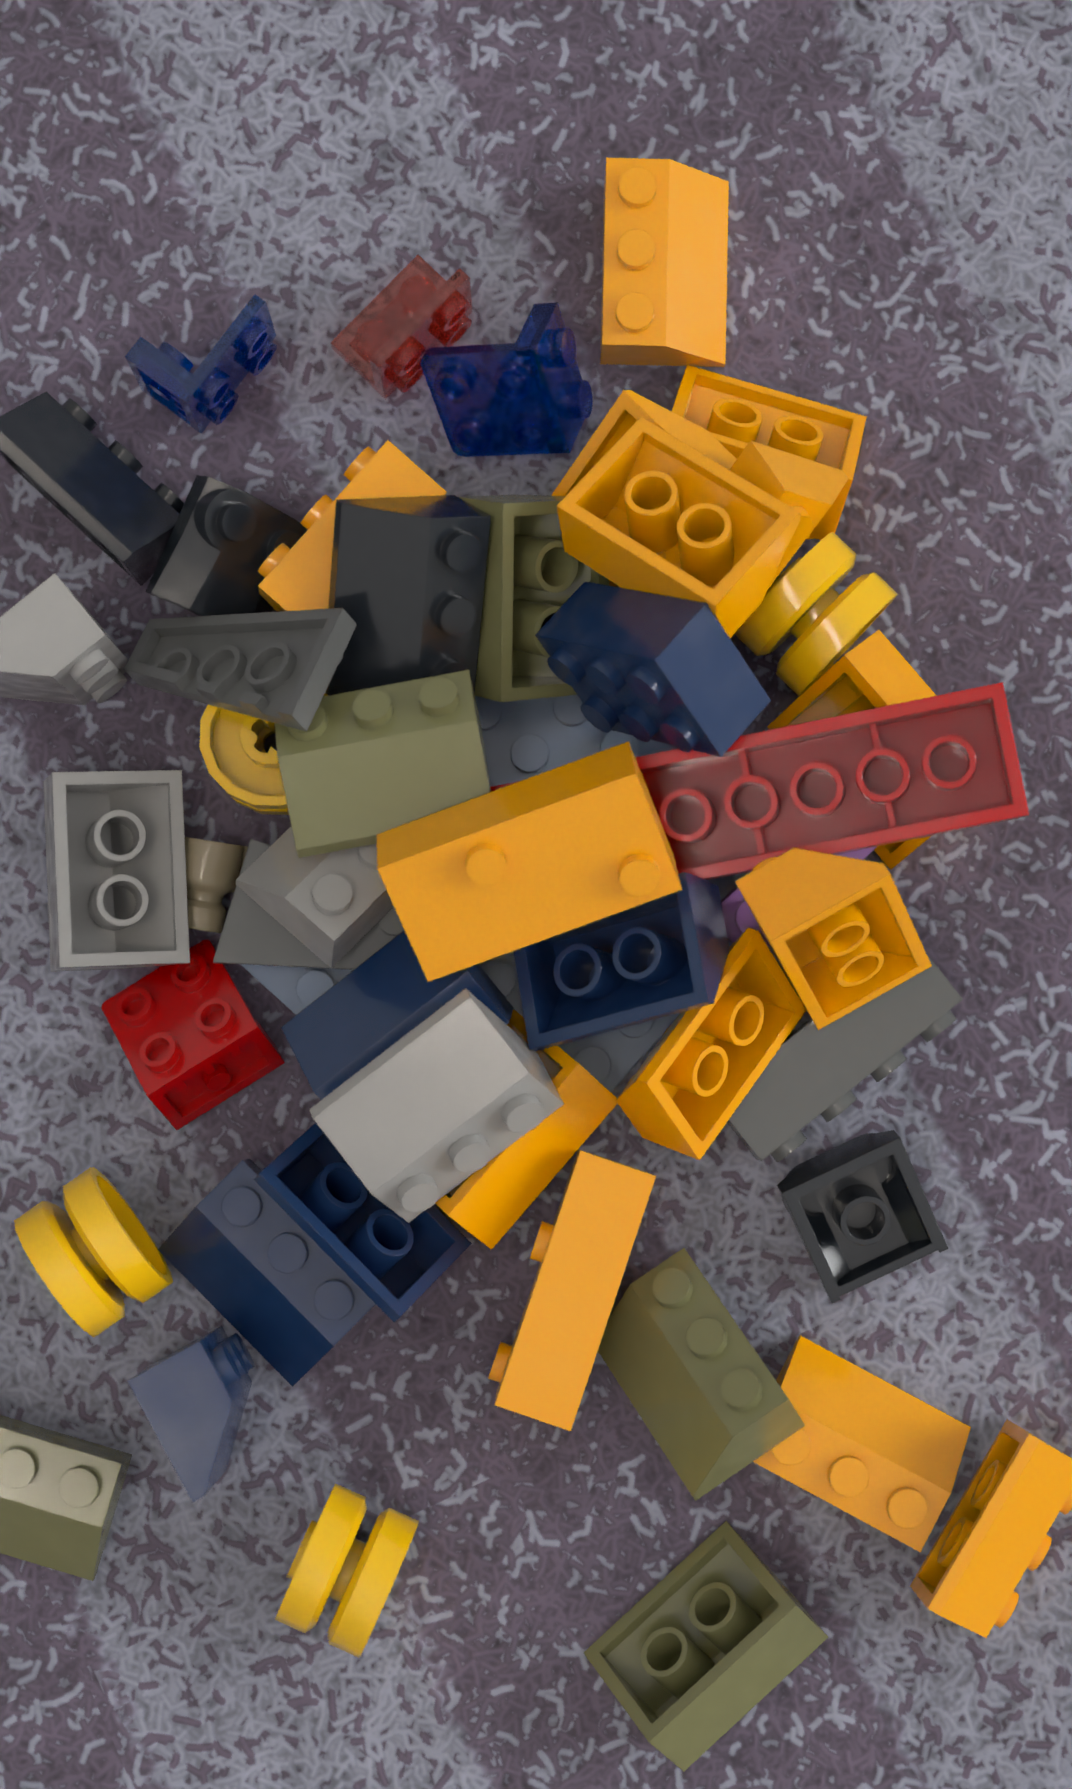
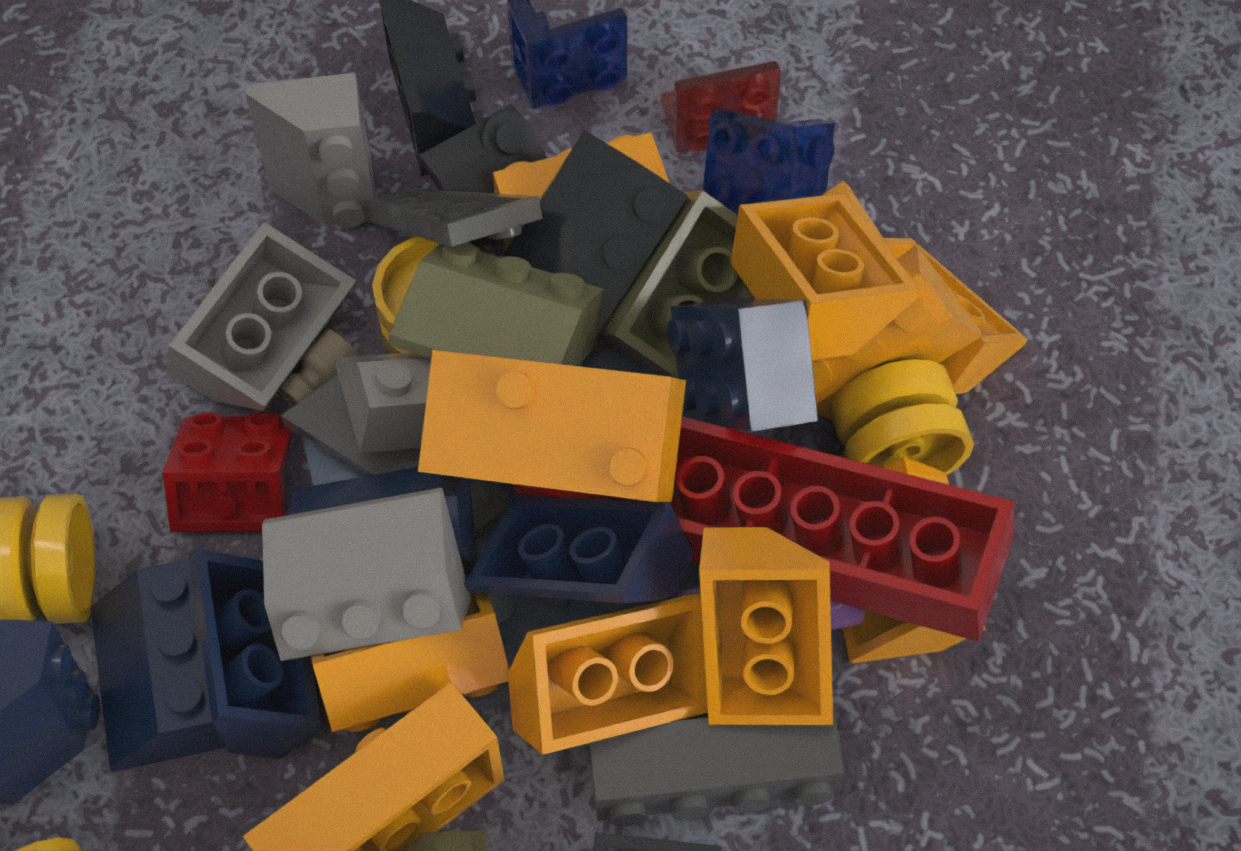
camera: 35 degrees right, 25 degrees down
light orange slope [600,158,729,367] -> none

